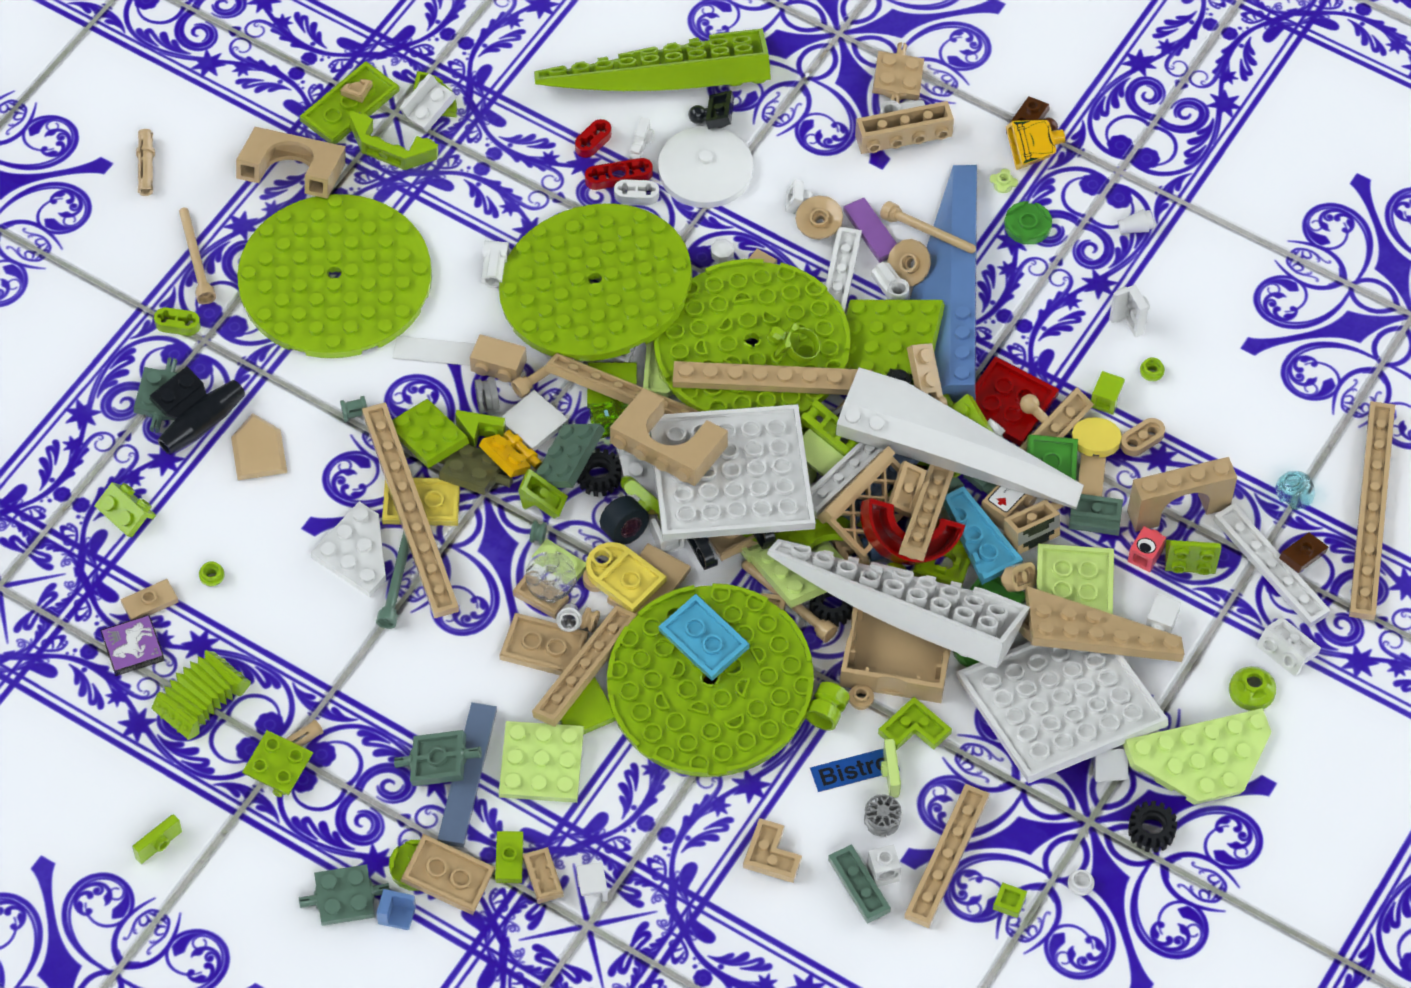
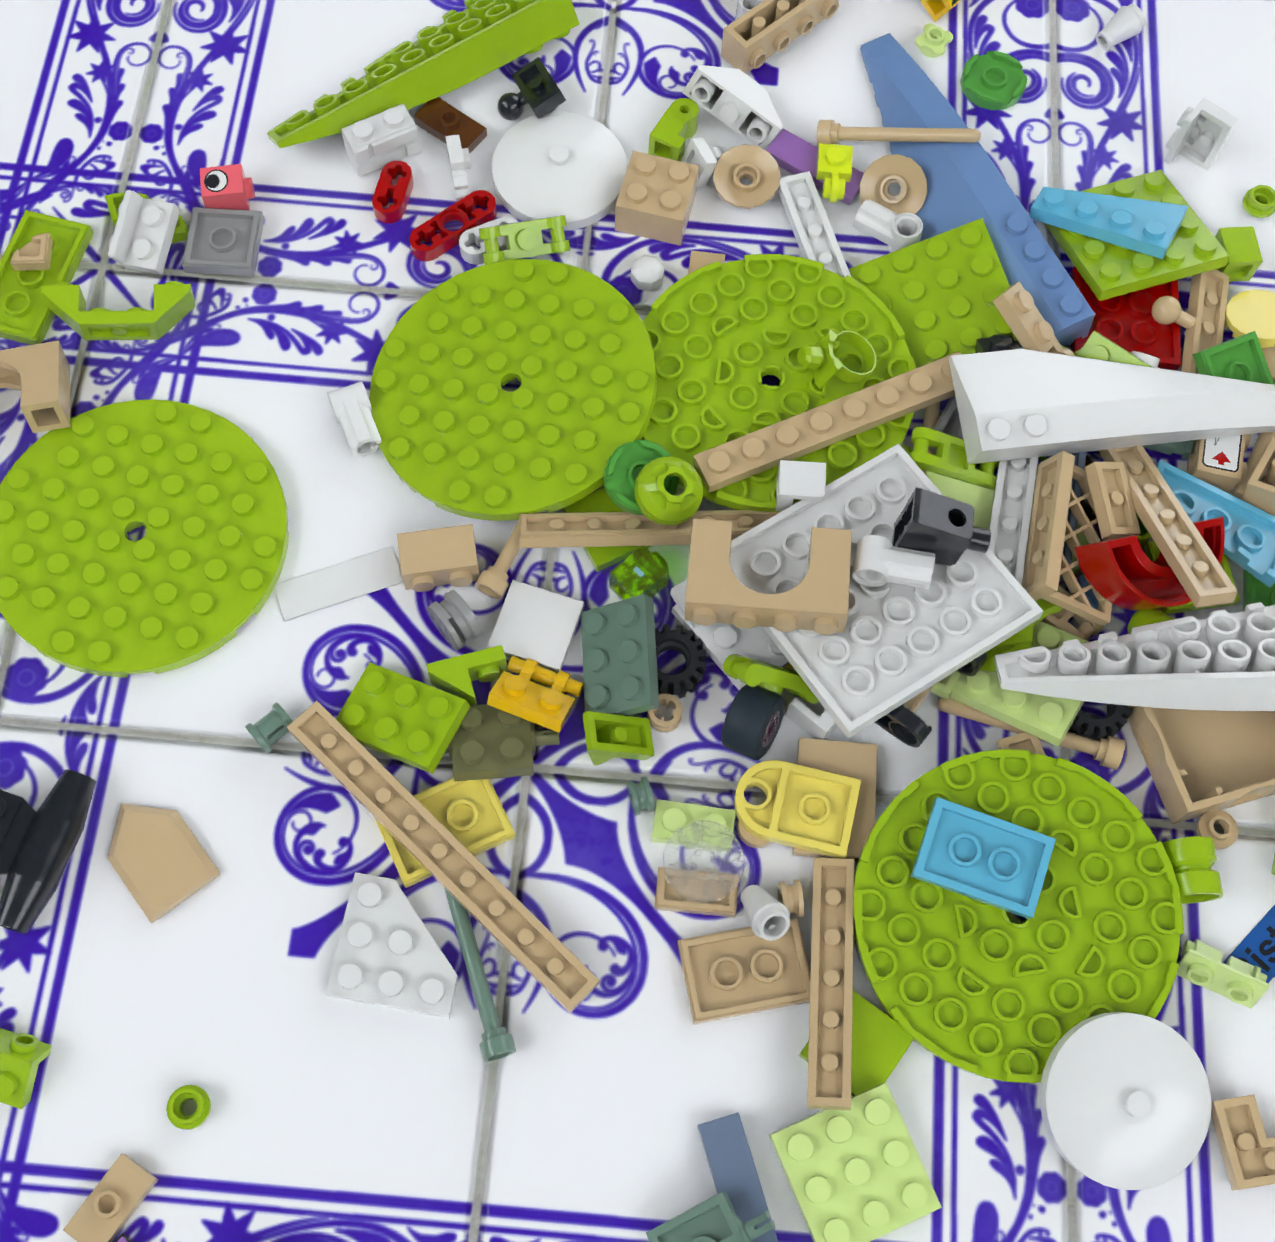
camera: 30 degrees left, 10 degrees up
none -> light grey plate [182,207,264,277]
none -> coral brick [200,164,255,210]
none -> white brick [341,104,421,177]
none -> reddish brown plate [414,97,487,154]
none -> lime plate [478,215,570,264]
none -> bright green tile [603,440,679,516]
none -> tan brick [615,151,699,246]
none -> lime piece [634,456,703,526]
none -> tan bush [647,694,683,733]
none -> lime leg [648,98,699,161]
none -> white slope [682,65,782,150]
none -> white panel [776,460,826,512]
none -> neon yellow plate [816,143,853,203]
none -> white piece [852,535,935,589]
none -> black torso [892,487,991,566]
none -> medium azure wing [1029,187,1188,260]
none -> white dish [1040,1012,1211,1190]
none -> lime plate [1044,170,1230,301]
none -> yellowish green hinge [1176,939,1270,1009]

